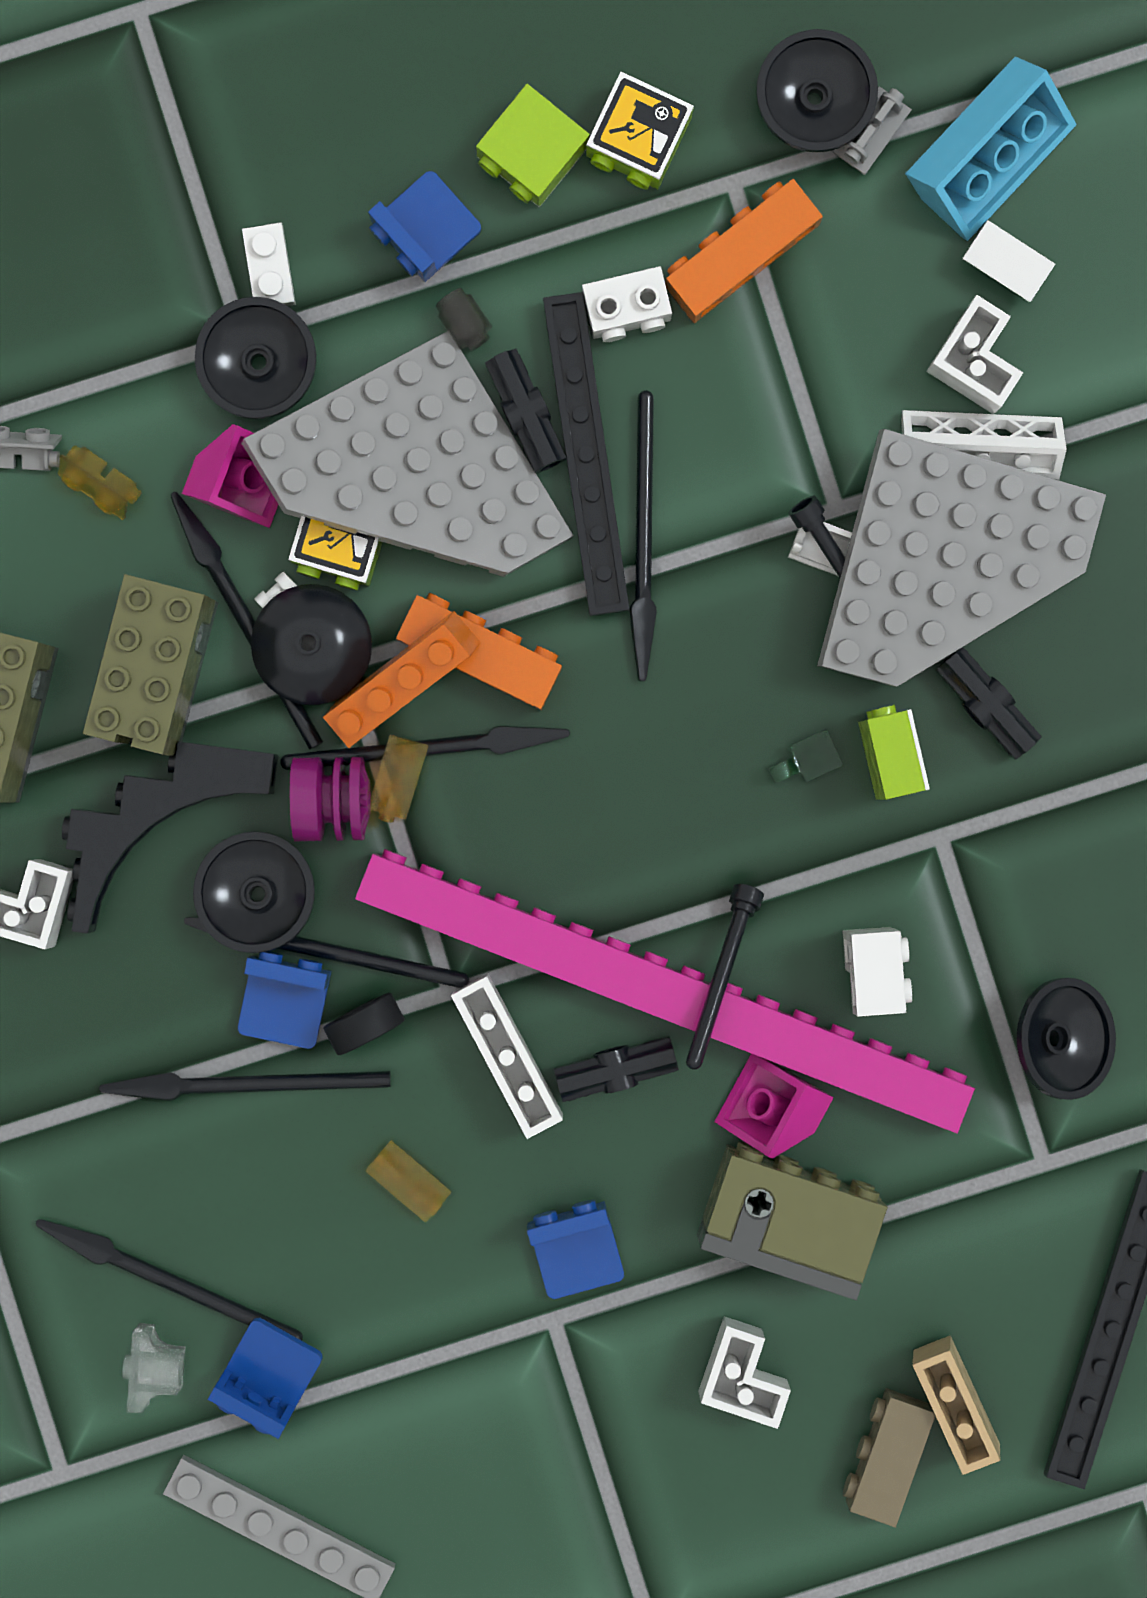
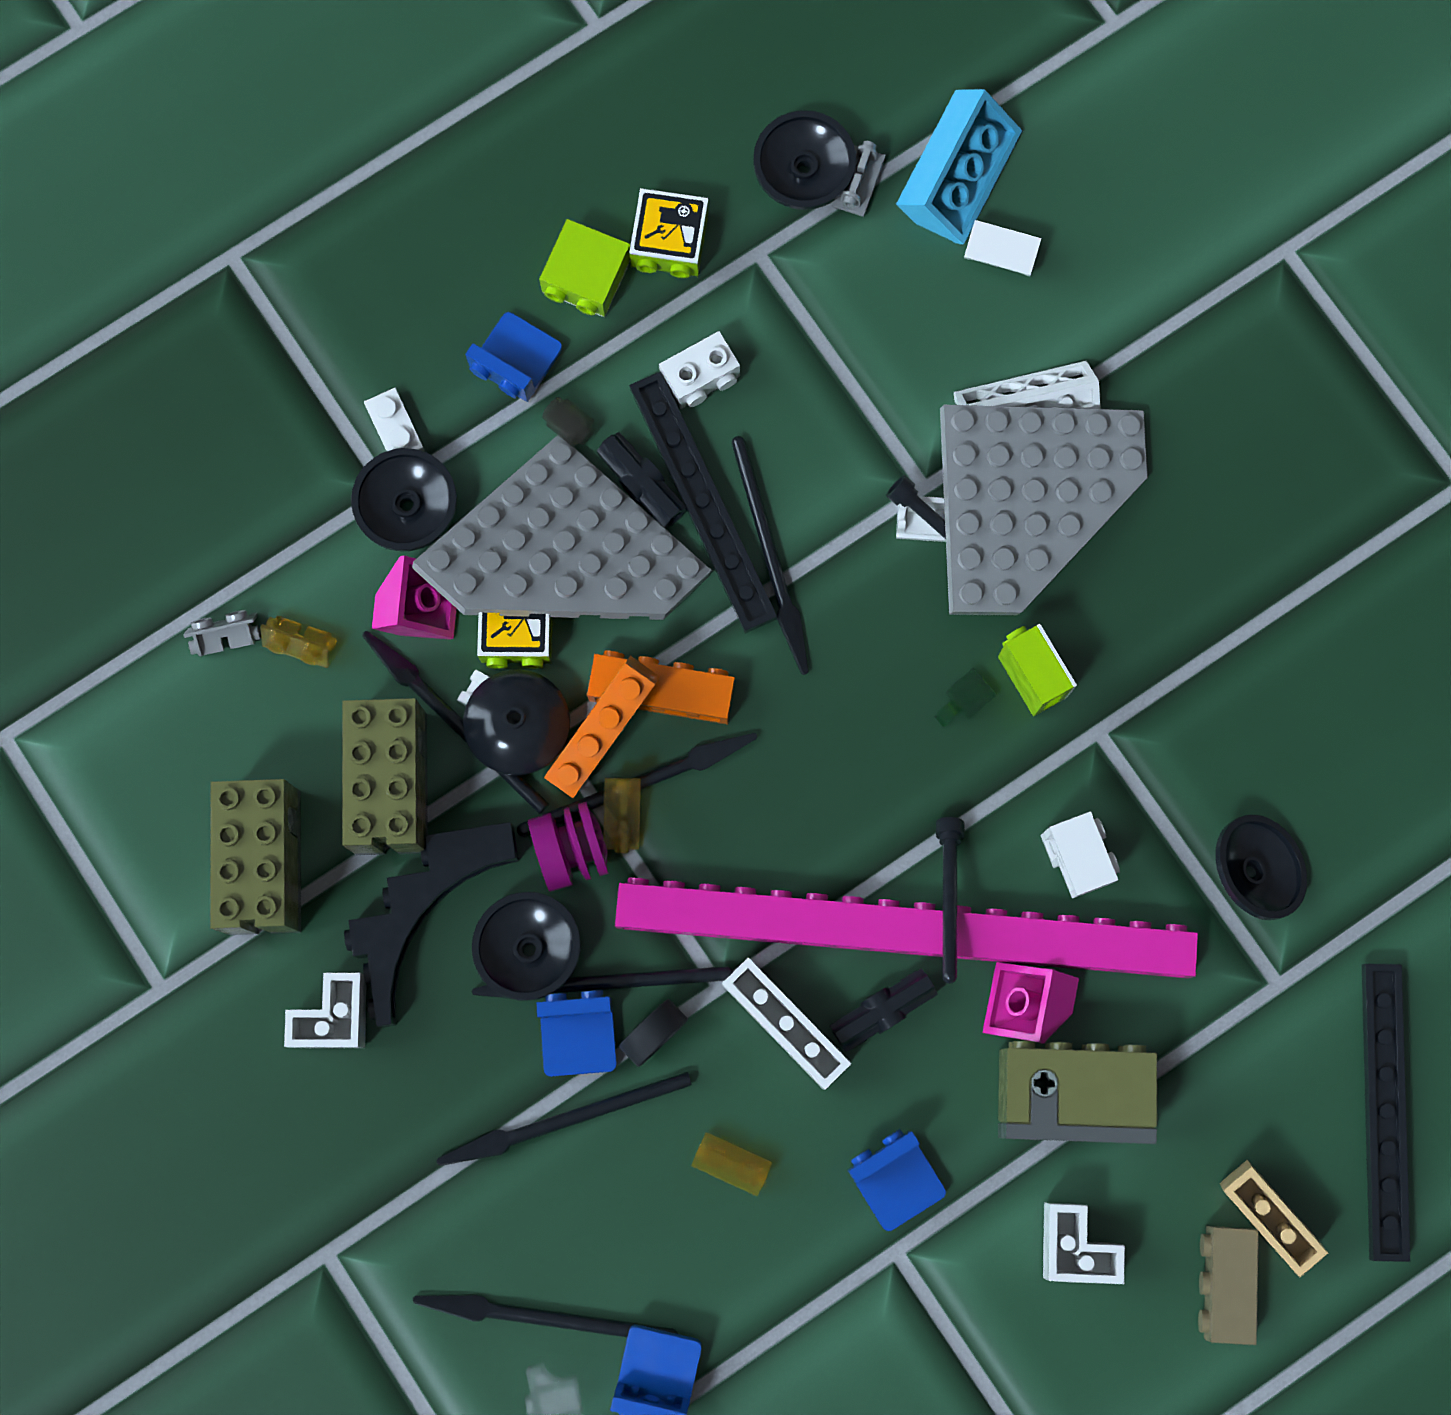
camera: 15 degrees left, 10 degrees down
orange brick [665,179,823,324] -> none
white brick [926,295,1023,414] -> none
black piece [935,647,1042,760] -> none

